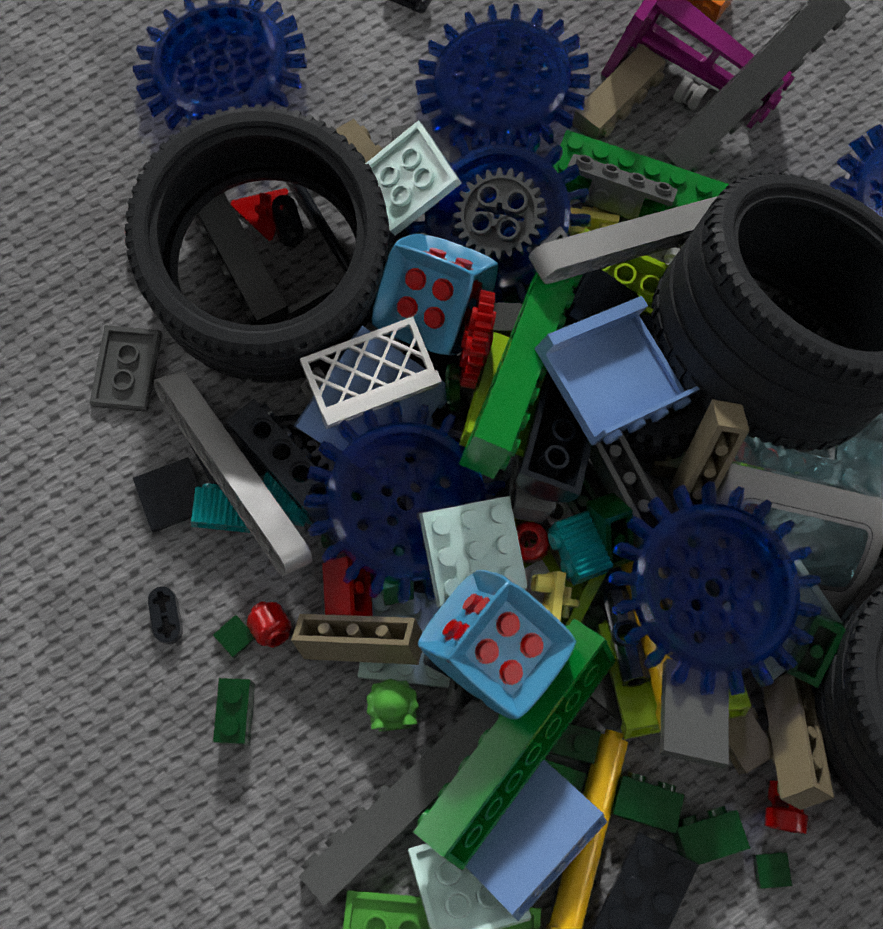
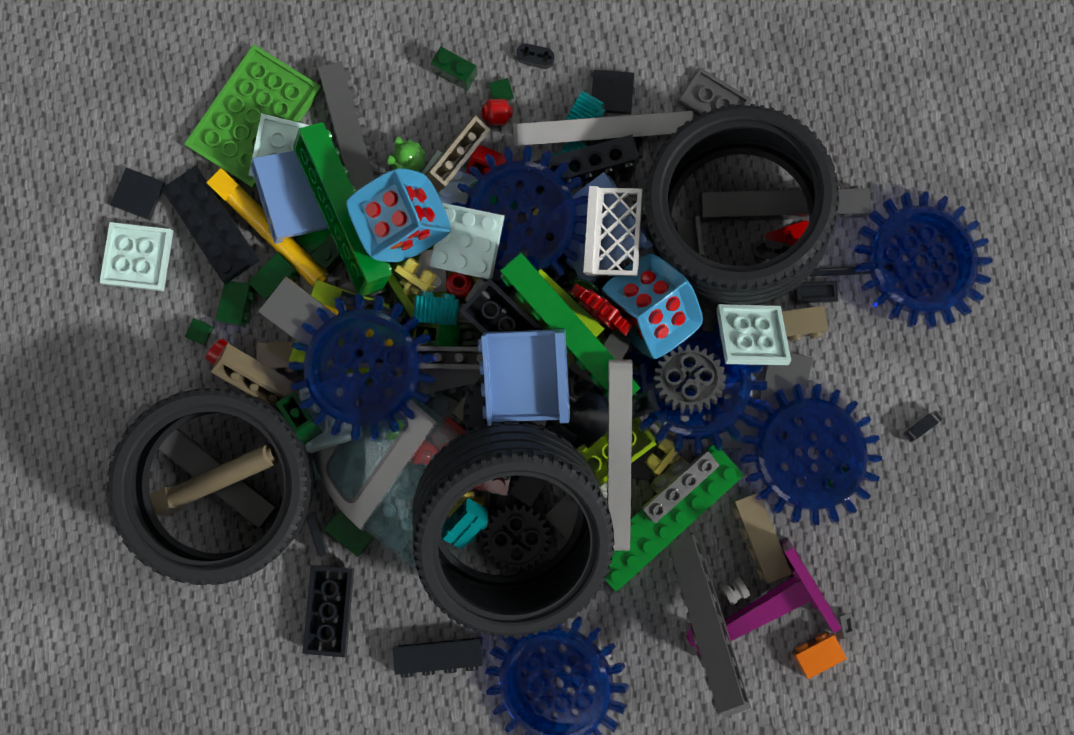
camera: 125 degrees right, 10 degrees up
dark tan brick [669,399,749,518] -> none

